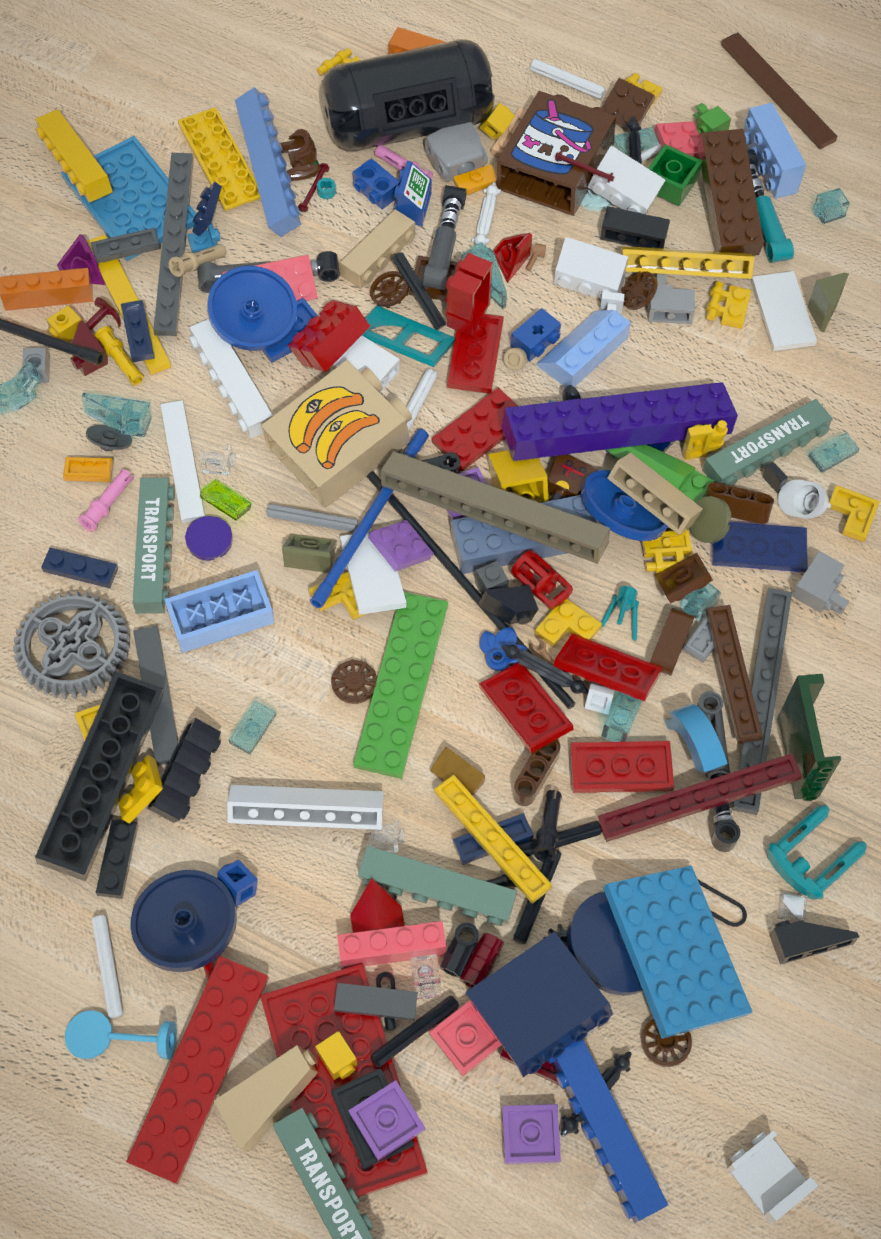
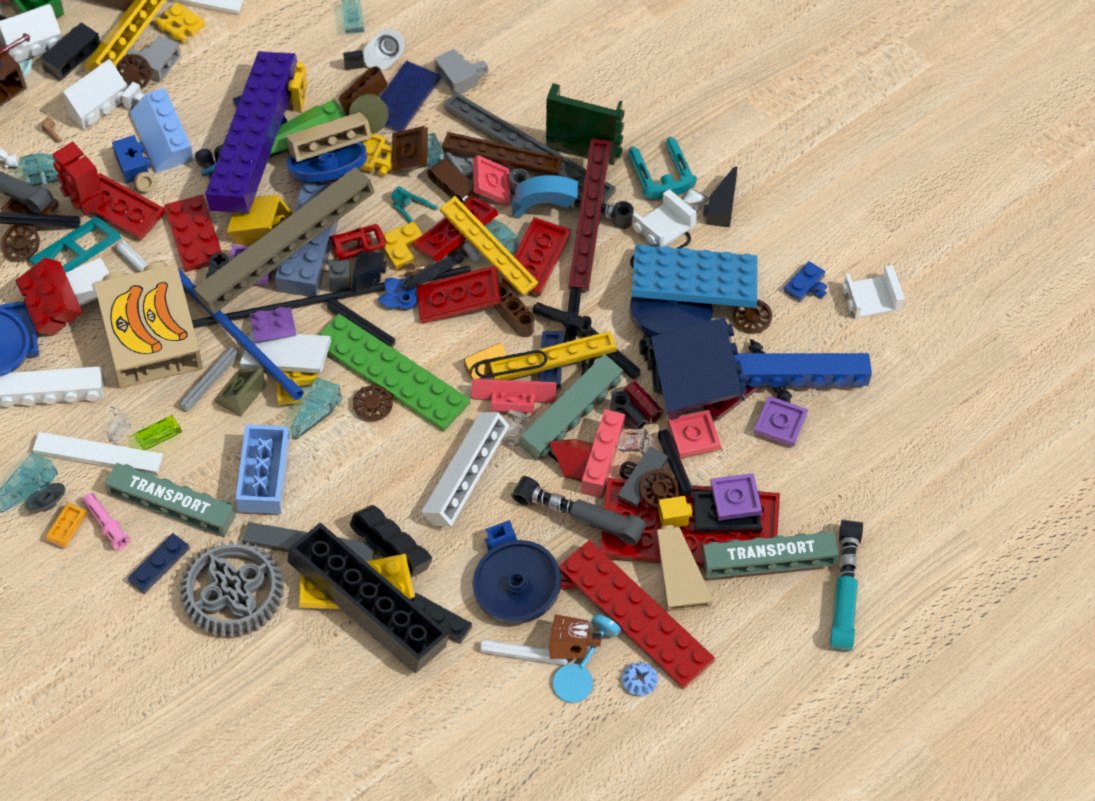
camera: 65 degrees left, 5 degrees down
dark purple tile [185,516,233,561] -> none
clear light blue plate [228,701,276,755] -> none
red slope [491,232,532,283] -> none
reddish brown torso [547,454,598,501] -> none
sand green brick [702,399,833,486] -> none
yellow plate [829,485,880,543] -> none
none -> clear light blue slope [291,377,343,440]
none -> black axle [327,298,396,347]
none -> yellow tile [440,196,538,297]
none -> coral bracket [471,379,556,414]
none -> coral plate [473,155,511,206]
none -> black piece [475,350,547,378]
none -> piece [511,476,646,545]
none -> dark orange torso [549,614,602,659]
none -> light blue gear [622,661,658,696]
none -> white panel [633,189,696,247]
none -> reddish brown wheel [639,469,679,509]
none -> blue plate [784,261,827,302]

